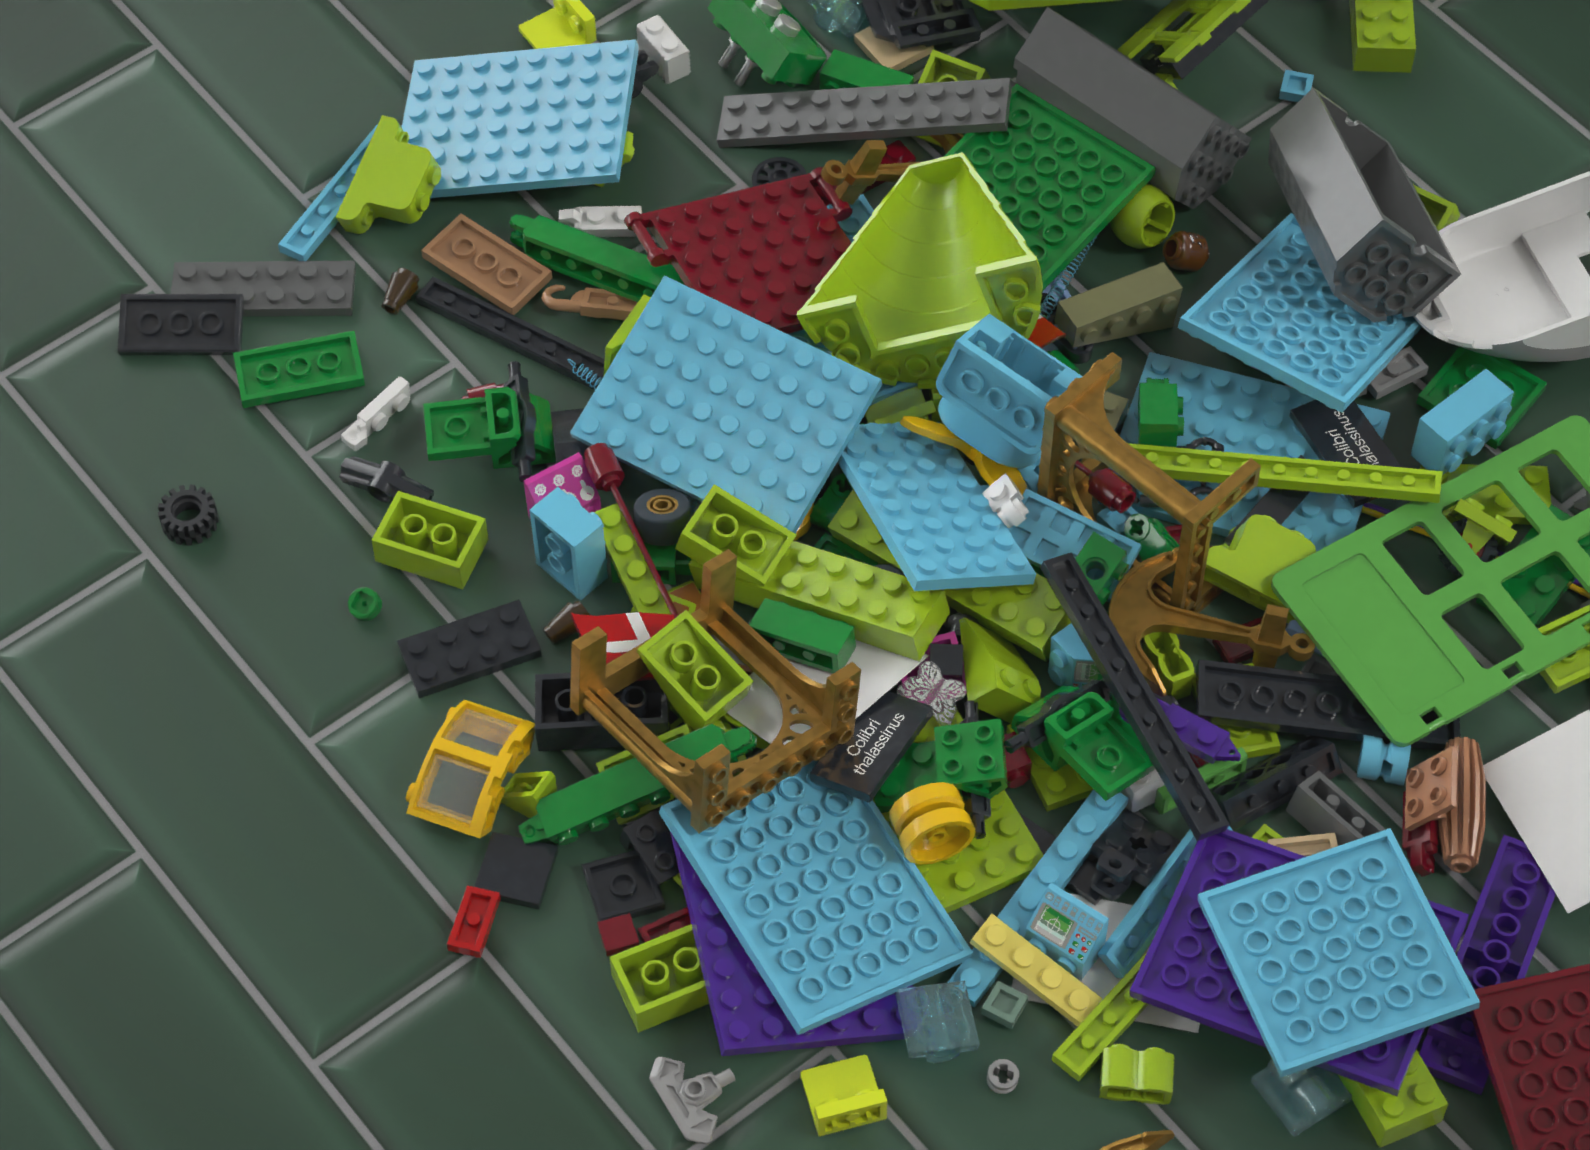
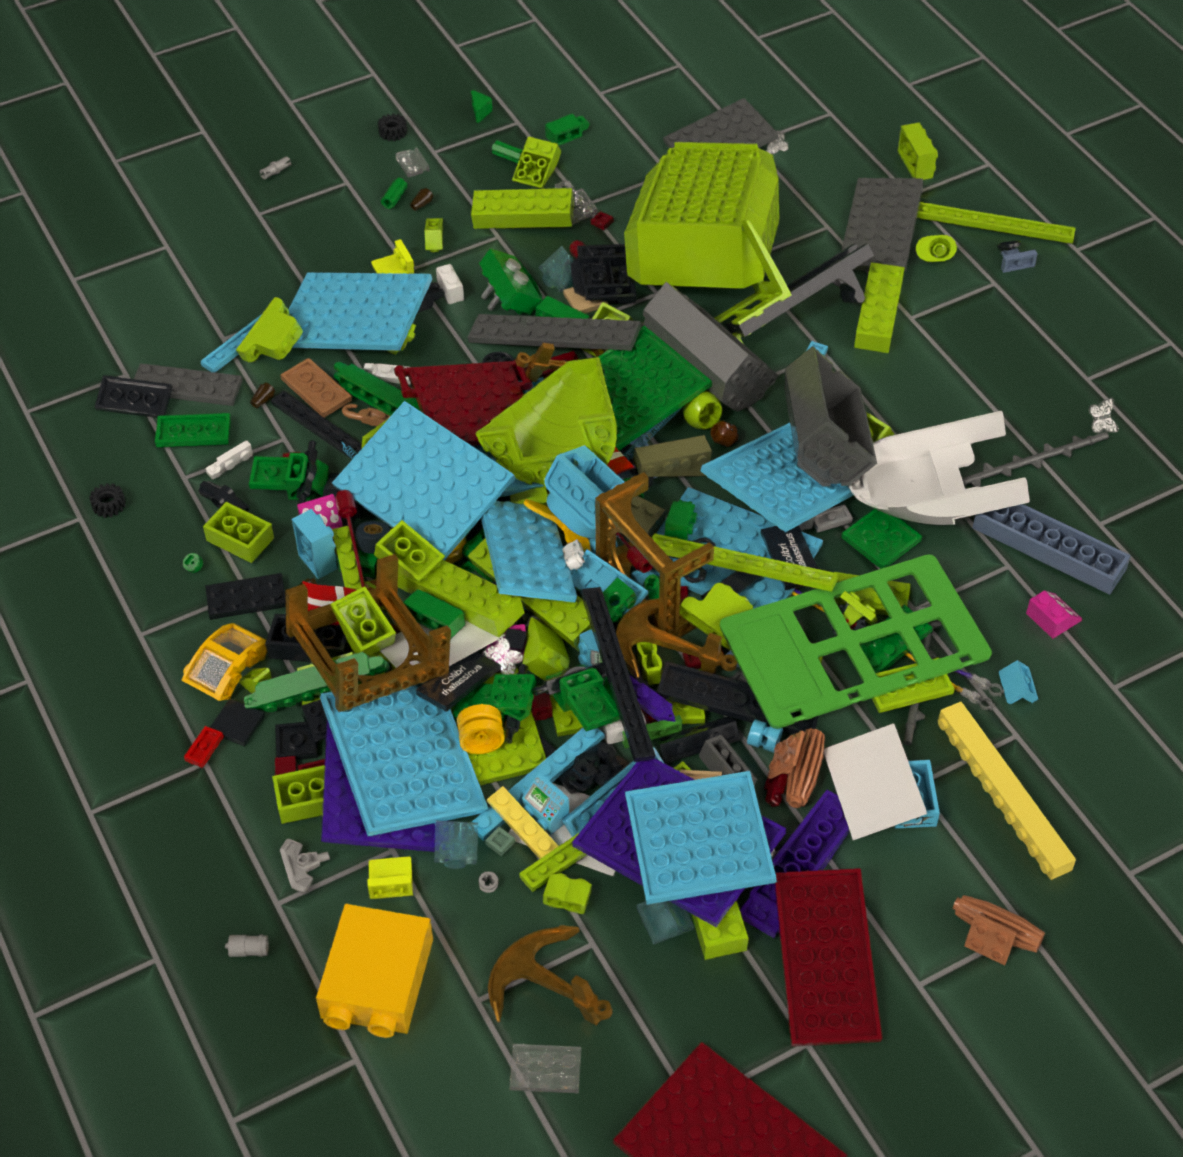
camera: 10 degrees right, 5 degrees down
medium azure brick [1411,369,1514,475] -> none

